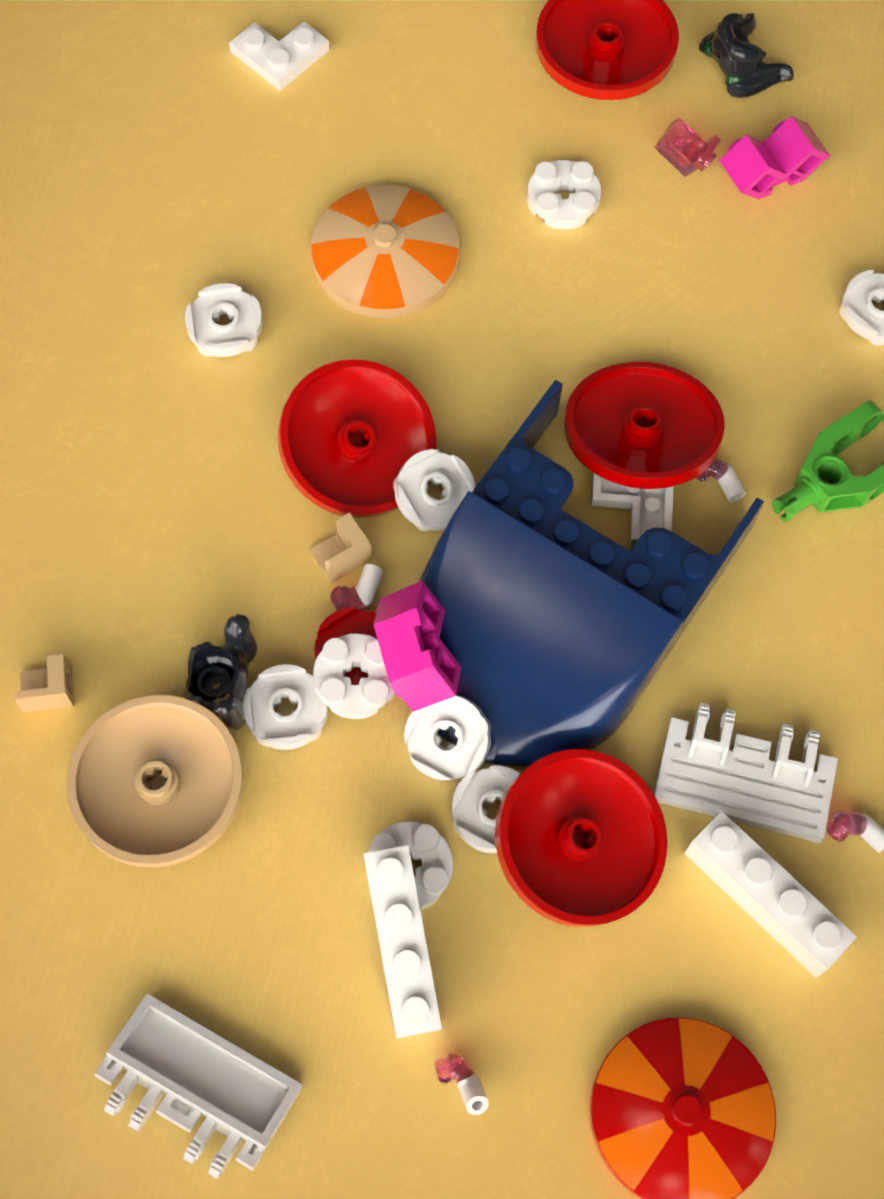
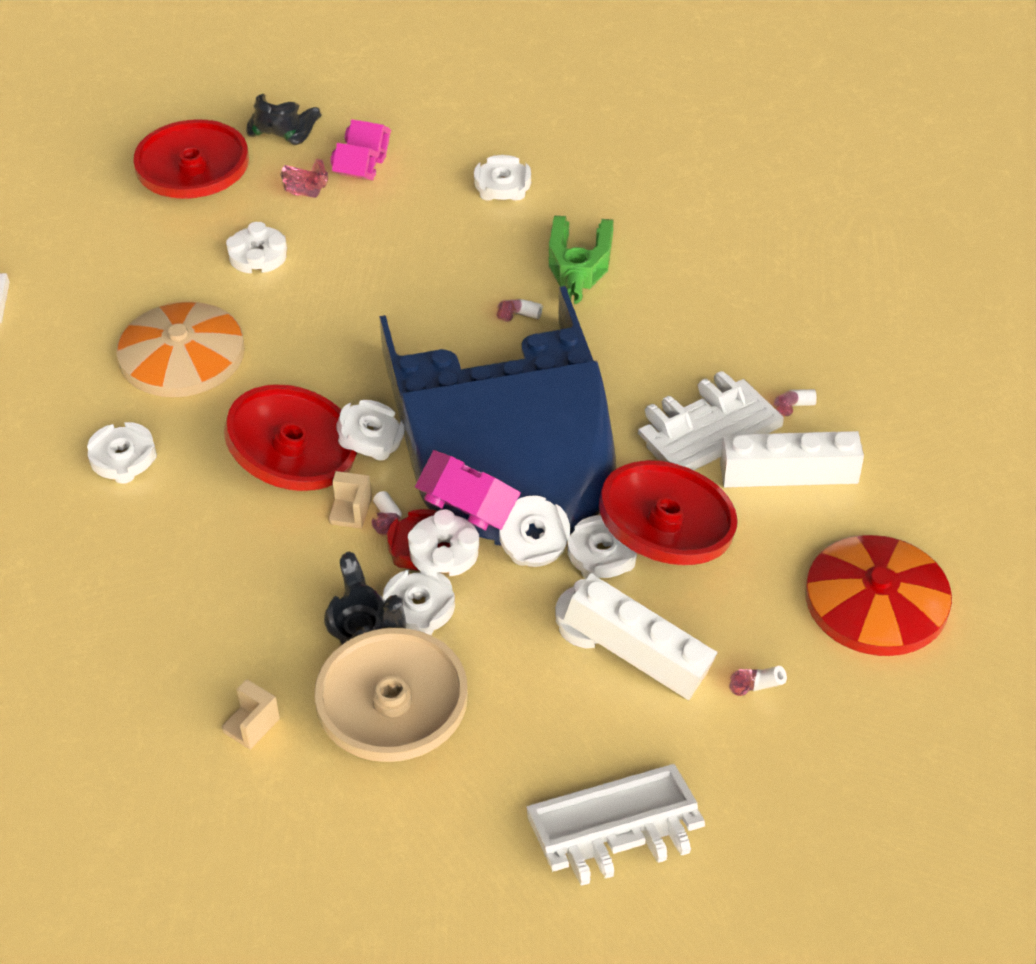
camera: 45 degrees left, 20 degrees down
red dish [564,362,725,489] -> none
white plate [591,473,674,546] -> none

